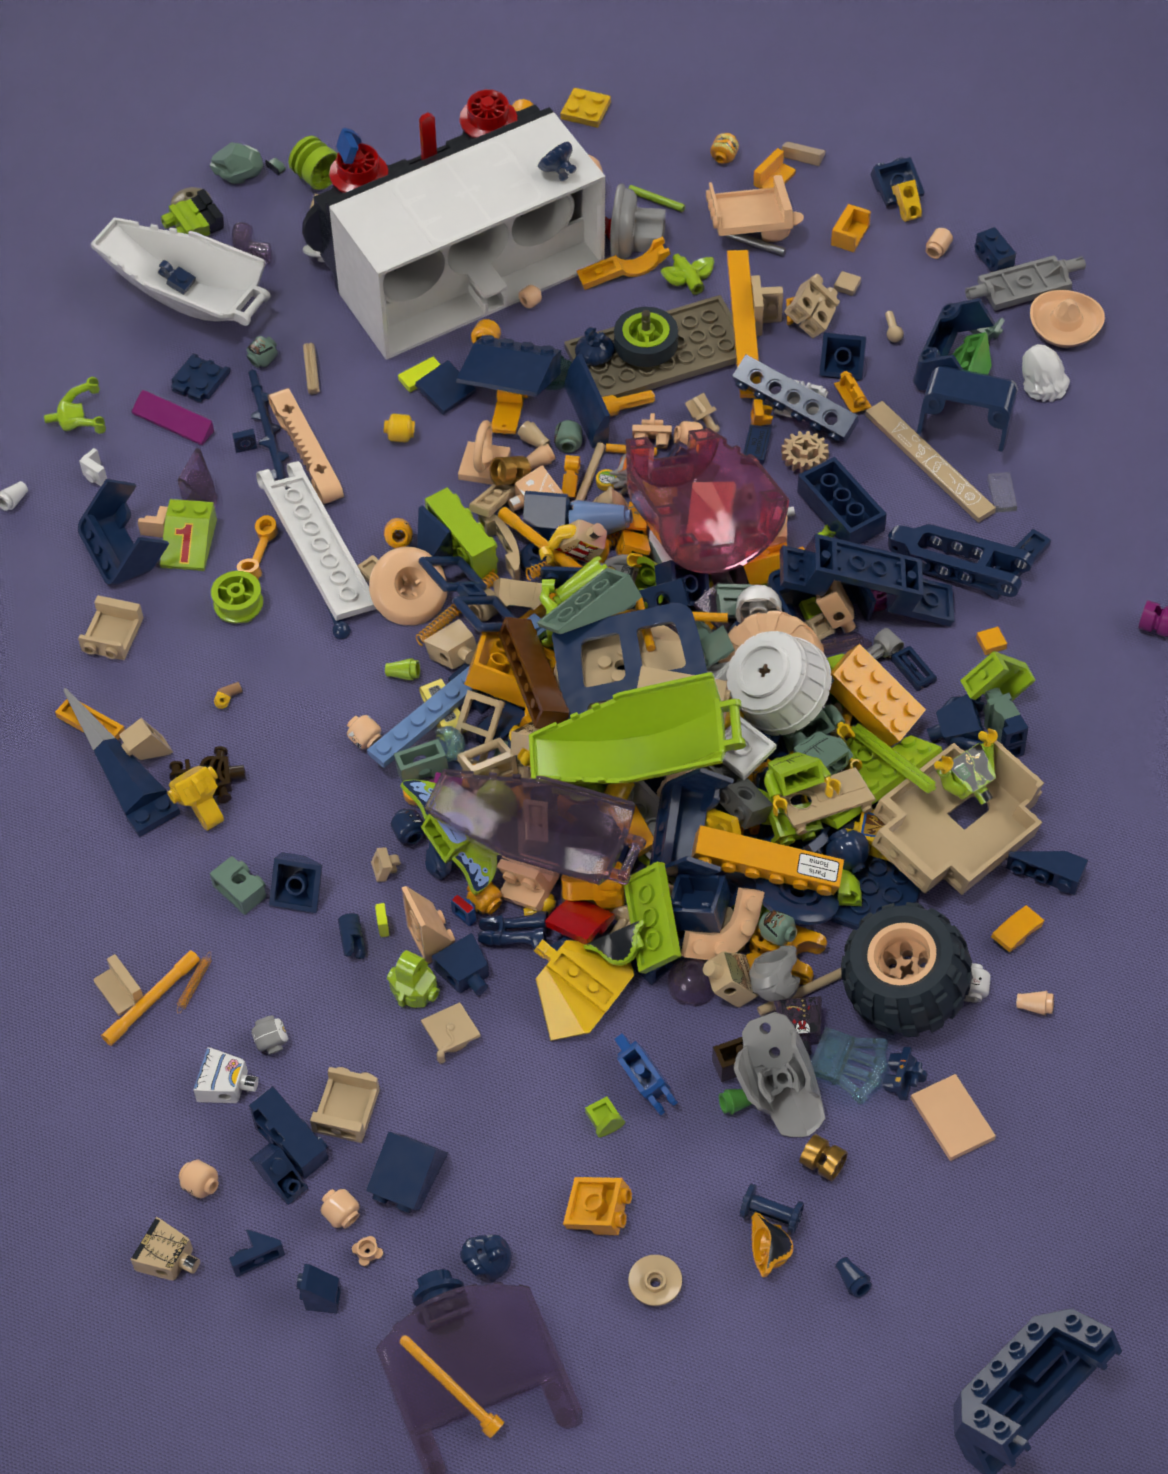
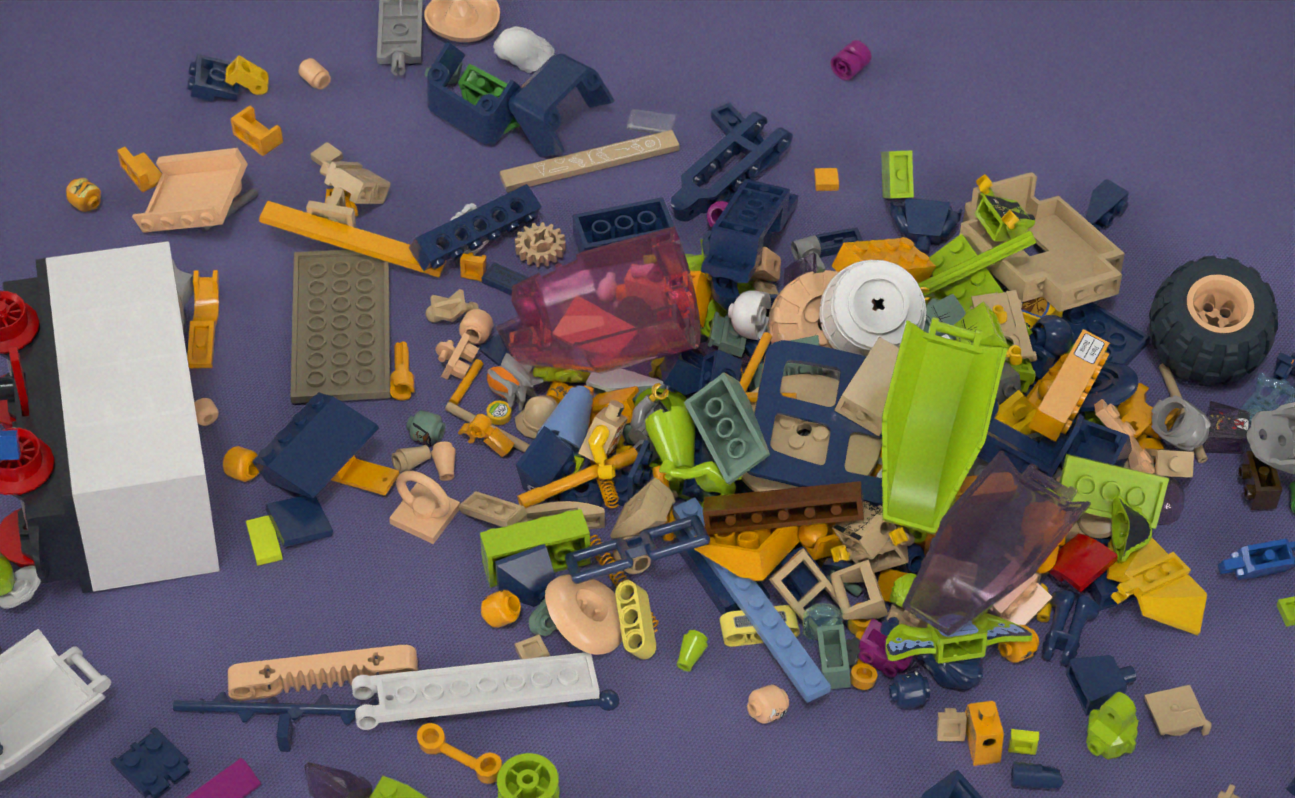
camera: 75 degrees left, 5 degrees down
sand green head [246,336,278,368] -> none
tan axle [303,343,319,395] -> none
yellow head [383,413,415,443] -> none
light nougat slope [402,886,455,964] -> none
tan torso [424,619,477,669] -> none
blue plate [451,894,476,927] -> none
pearl gold wheel [489,456,531,486] -> none
light nougat torso [508,465,563,512] -> none
dark blue hair [537,141,577,181] -> none
dark blue slope [564,354,610,448] -> none
dark blue hair [575,327,615,366] -> none
wheel [614,307,678,367] -> none
lime plant [661,254,714,295] -> none
sand green head [759,910,797,946] -> none
tan slope [782,141,826,166] -> none
dark blue slope [819,332,867,380] -> none
light orange hinge [834,371,872,414] -> none
tan bar [885,311,904,343] -> none
dark blue brick [974,227,1016,272] -> none
hips [983,688,1029,757] -> none
light orange slope [991,905,1045,952] -> none
light nougat cone [1016,991,1054,1016] -> none
none -> light yellow beam [615,580,656,660]
none -> light orange torso [965,701,1004,766]

